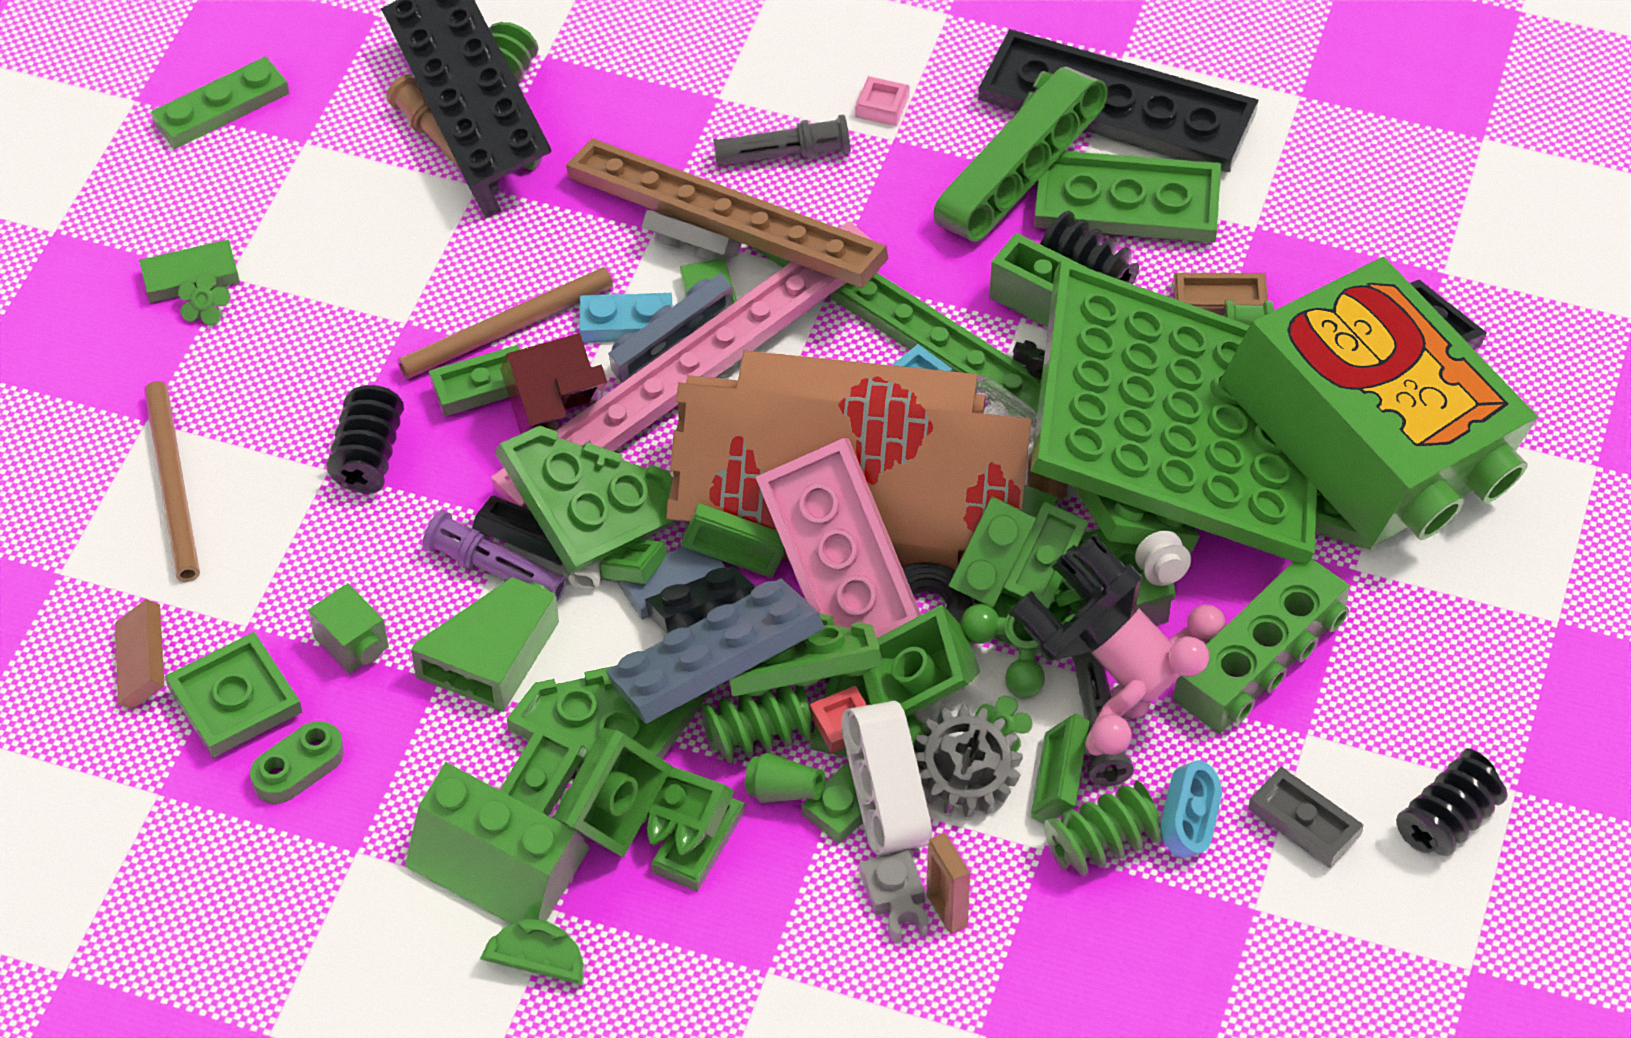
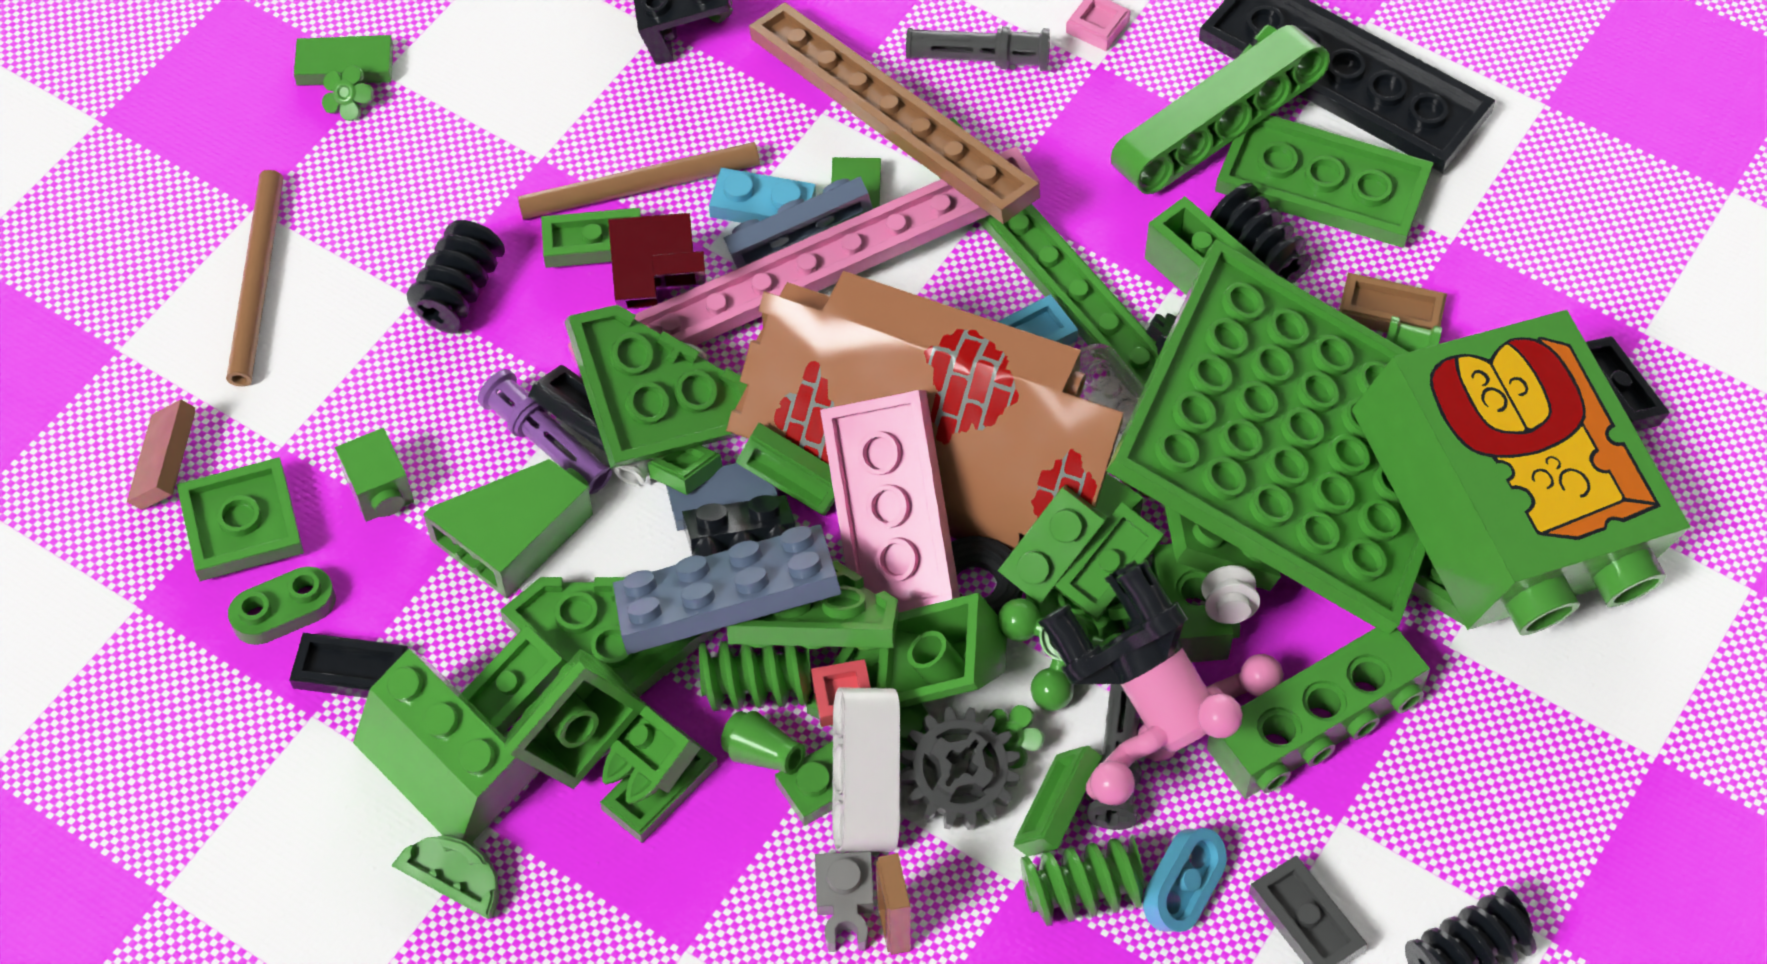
camera: 15 degrees right, 5 degrees up
light grey plate [641,210,742,260] -> none
none -> black tile [289,633,408,698]

